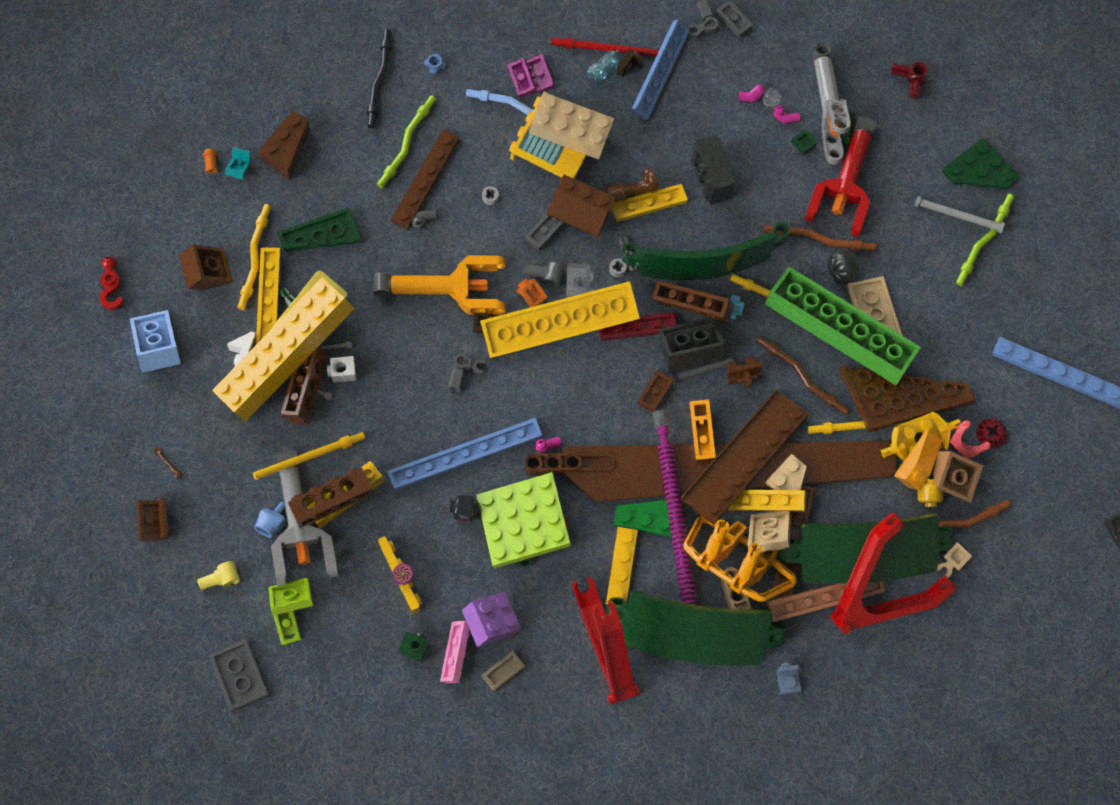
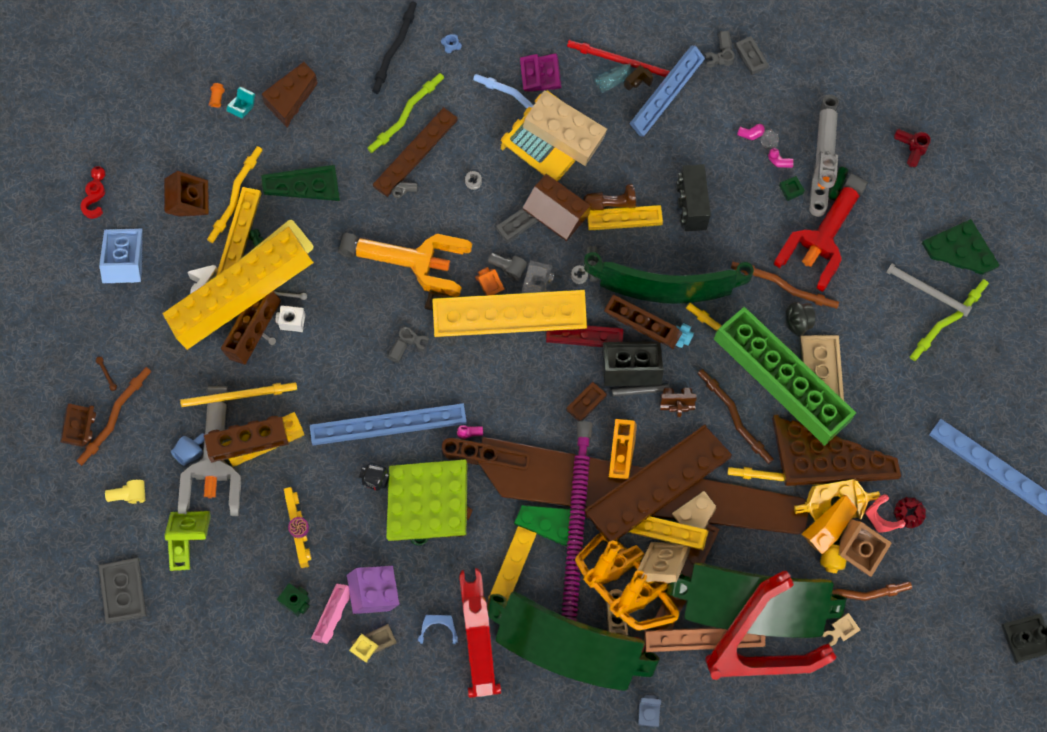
camera: 15 degrees right, 0 degrees up
none -> dark orange bar [76,367,151,466]
none -> light yellow tile [350,634,378,663]
none -> medium blue helmet [418,615,458,644]

